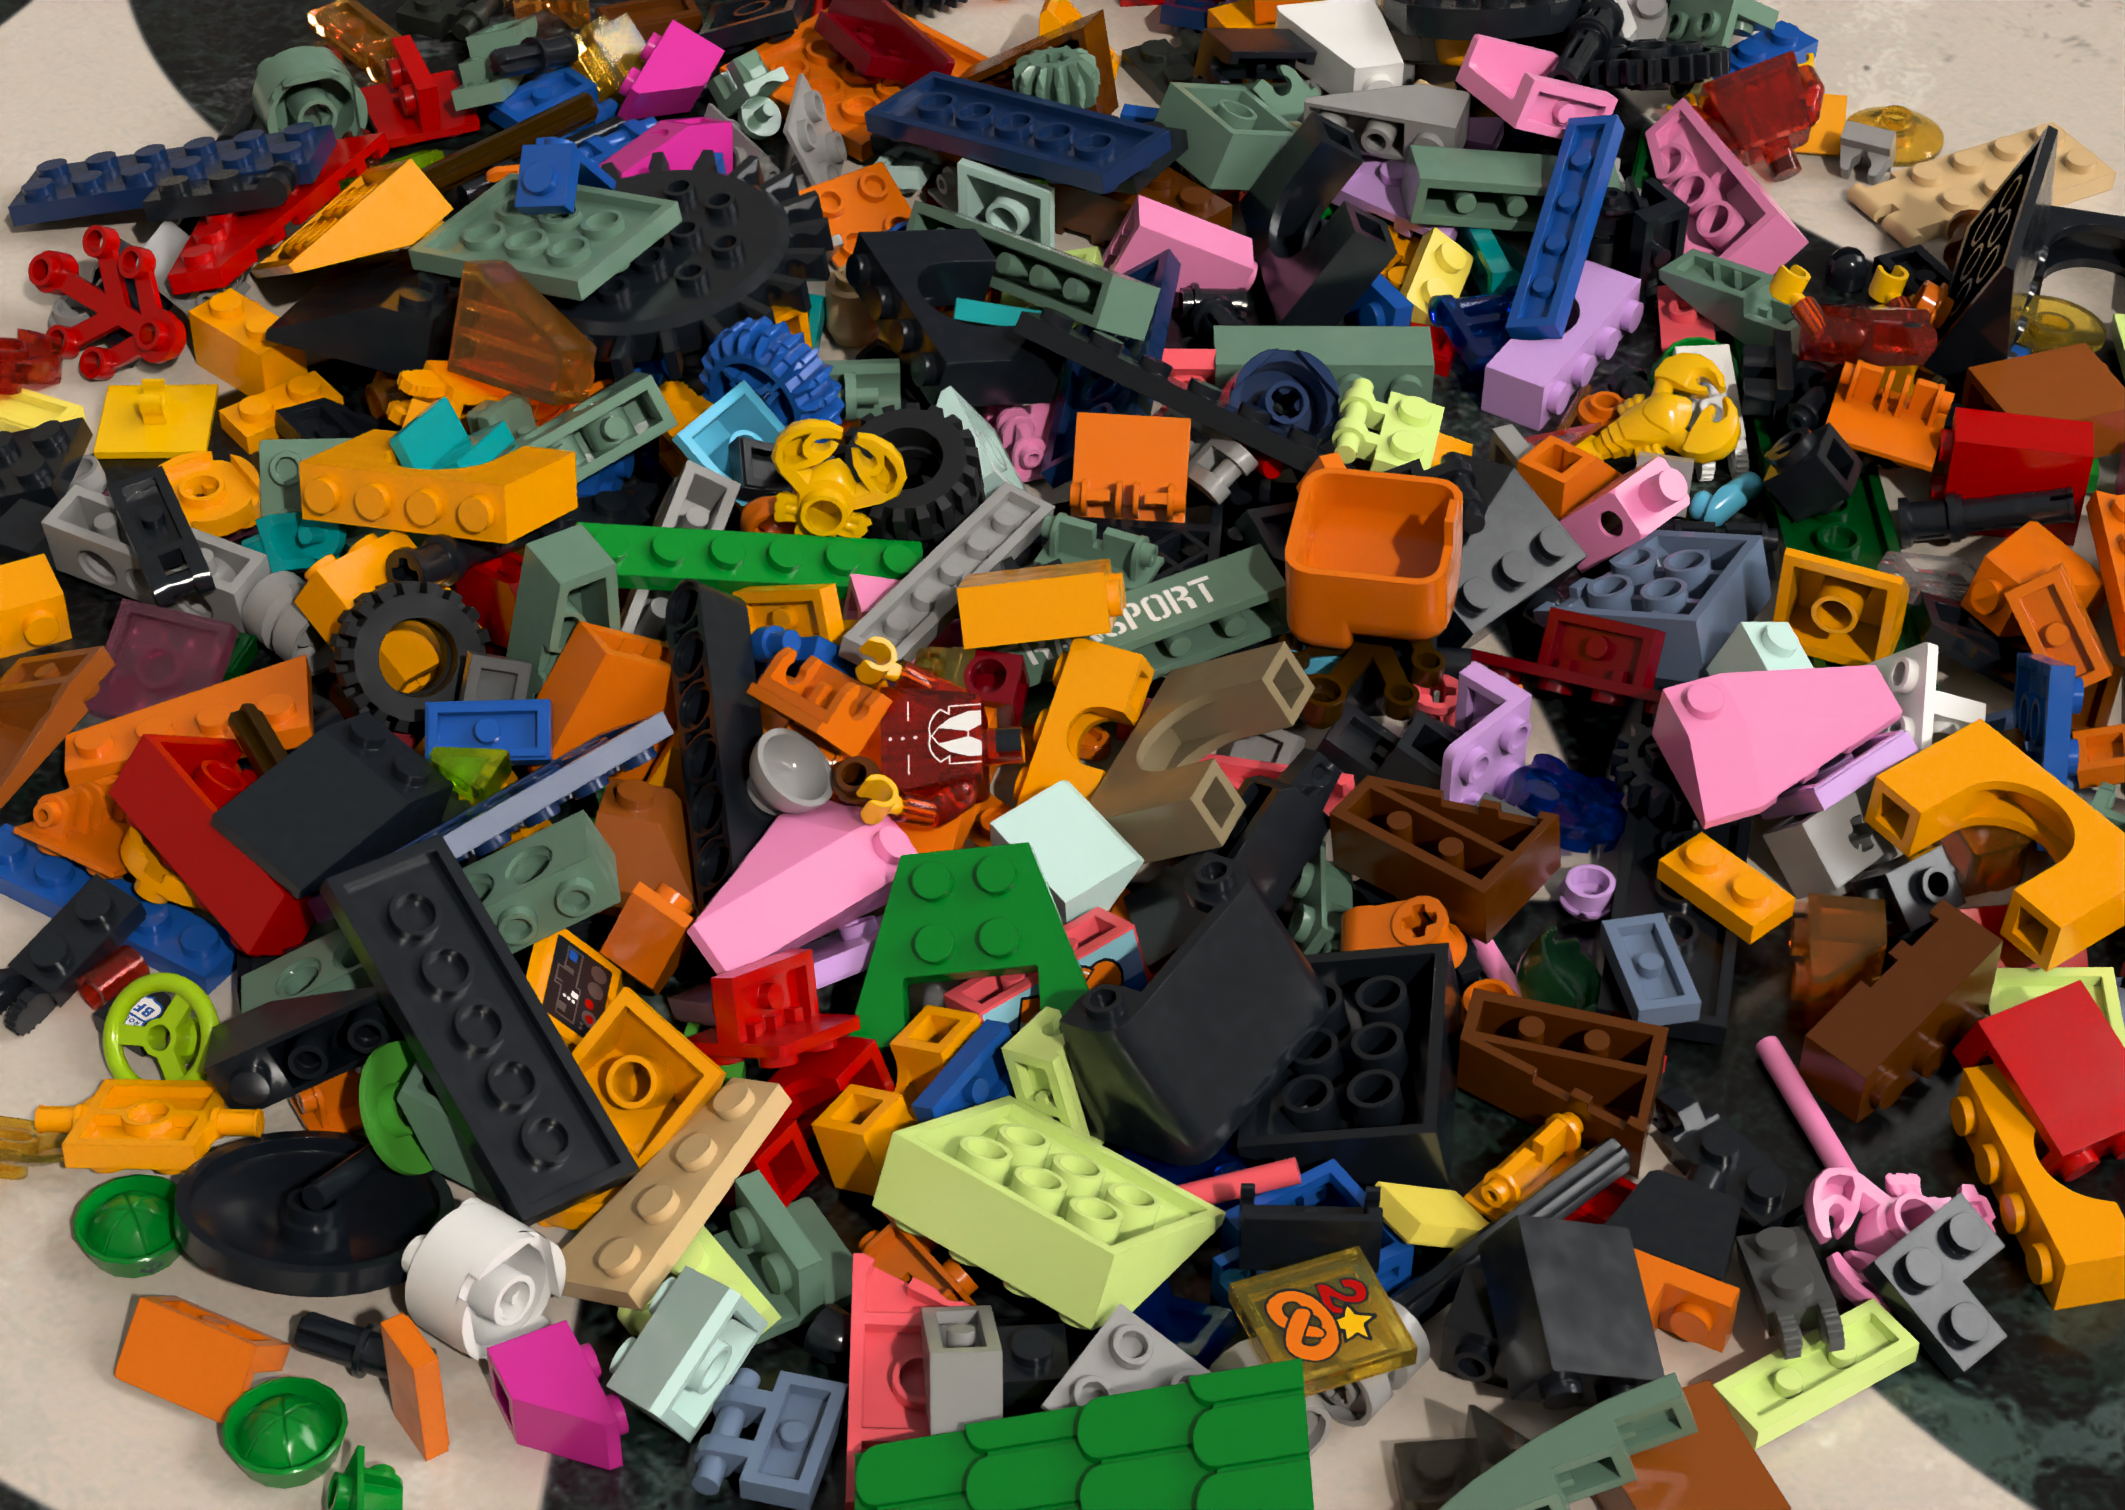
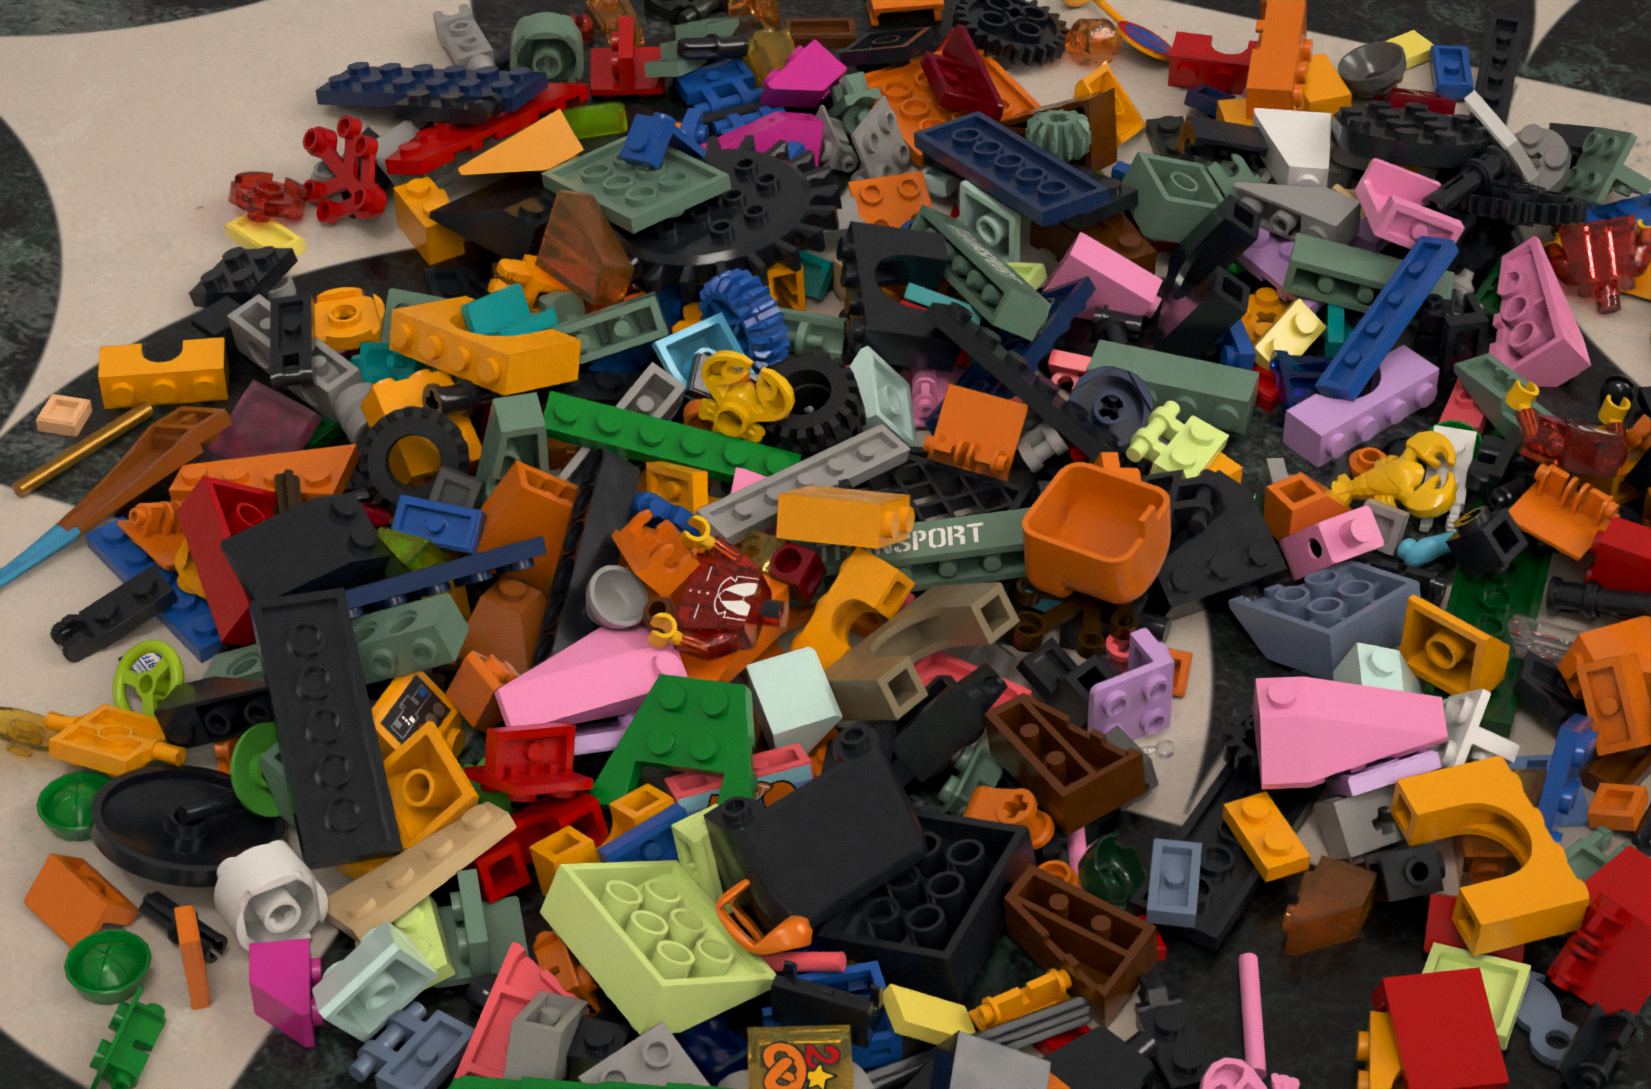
camera: 20 degrees right, 0 degrees up
clear red hinge [76,945,150,1011] -> none
yellow piece [93,378,219,459] -> none
light orange plate [219,370,344,455] -> none
dark brown axle [421,92,599,193] -> none
sand green hinge [1034,512,1164,592] -> none
dark red bracket [1471,607,1666,715] -> none
clear blue plate [1504,753,1627,854] -> none
clear orange piece [1524,384,1602,447] -> none
lavender plate [1559,864,1616,921] -> none
reddish brown wedge [1798,899,2003,1124] -> none
none -> light grey plate [433,4,495,70]
none -> orange piece [716,879,813,955]

